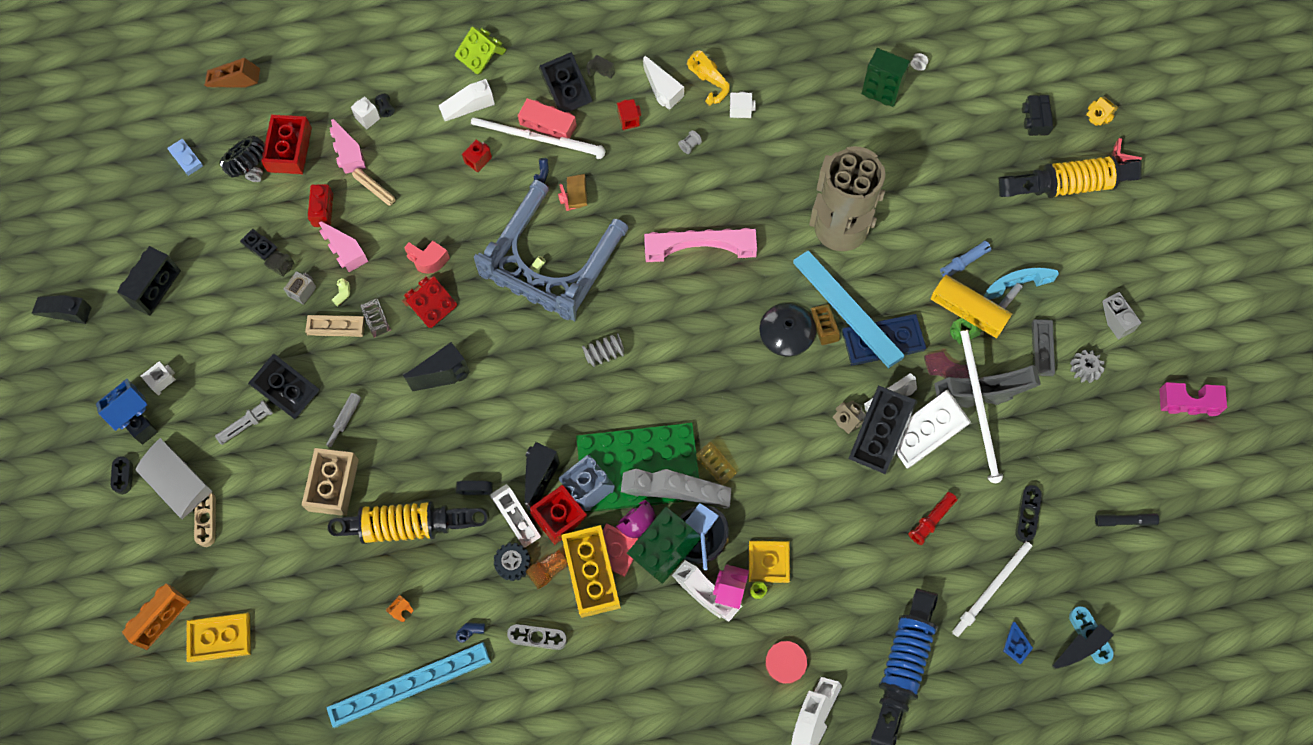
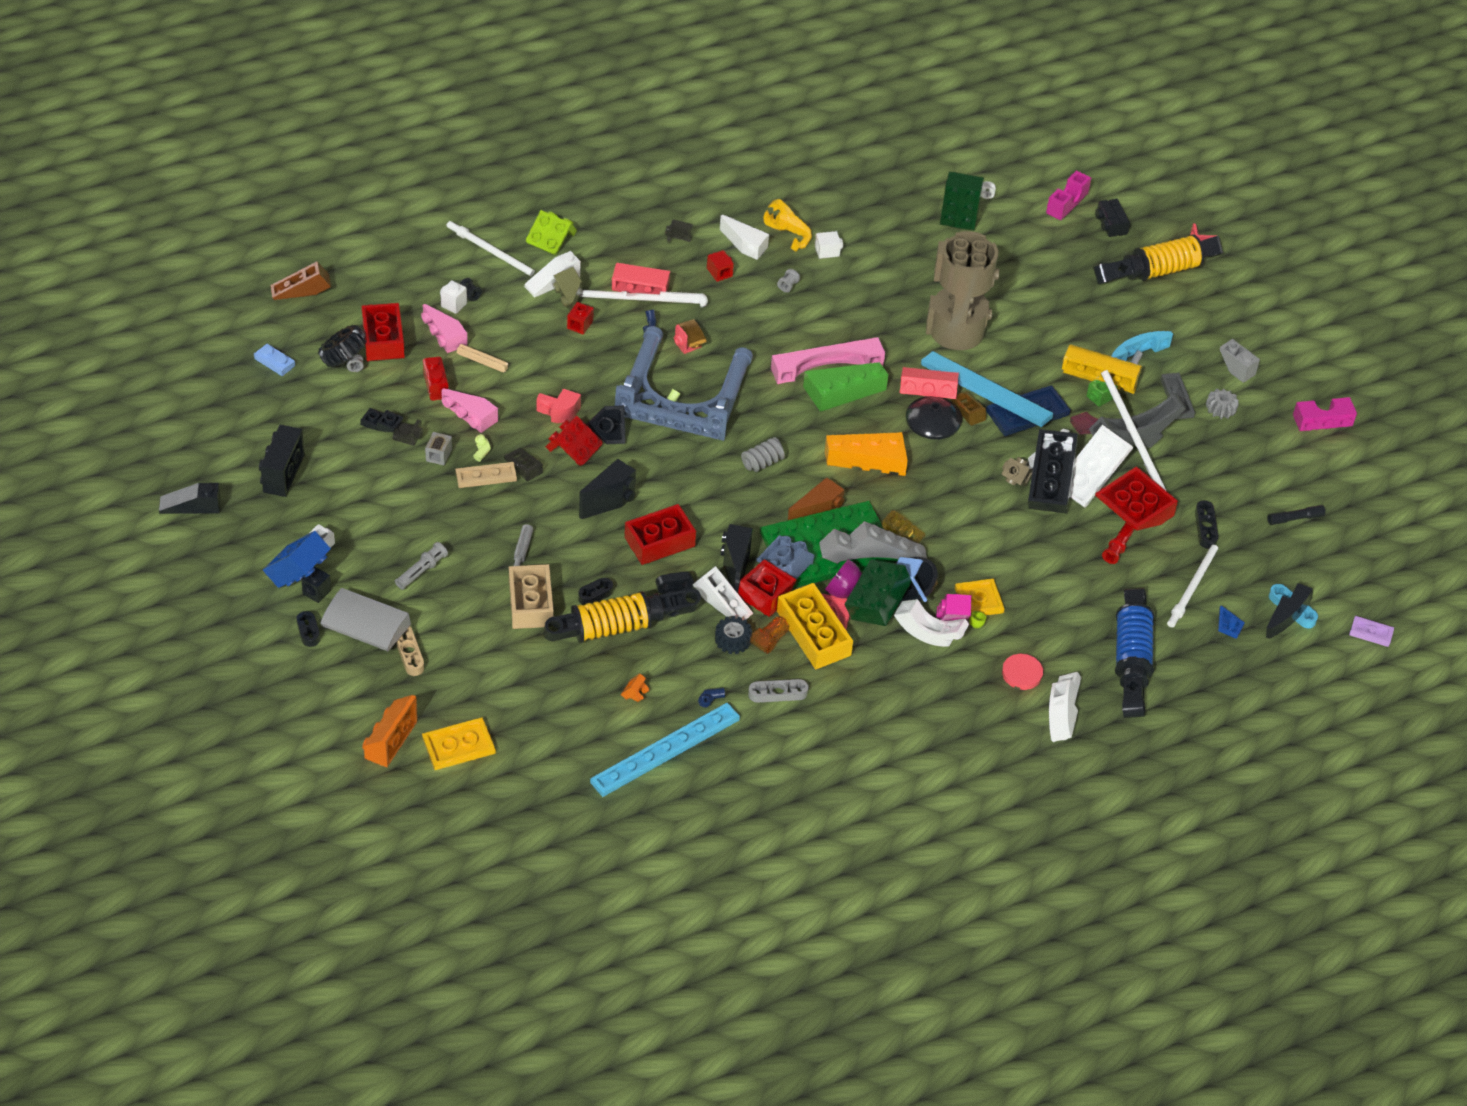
camera: 20 degrees left, 20 degrees down
black slope [248,353,320,419] -> none
black slope [539,52,593,112] -> none
medium blue pin [940,241,991,277] -> none
yellow brick [1086,96,1119,126] -> none
none -> white bar [447,221,535,276]
none -> olive slope [552,267,582,311]
none -> black beam [578,578,613,605]
none -> black slope [586,405,625,444]
none -> red brick [624,504,696,565]
none -> dark orange slope [788,478,845,520]
none -> bright green wedge [803,362,888,412]
none -> light orange wedge [825,432,908,476]
none -> coral brick [900,367,959,399]
none -> dark pink arch [1046,170,1091,221]
none -> red slope [1095,466,1178,531]
none -> lavender plate [1349,616,1394,647]

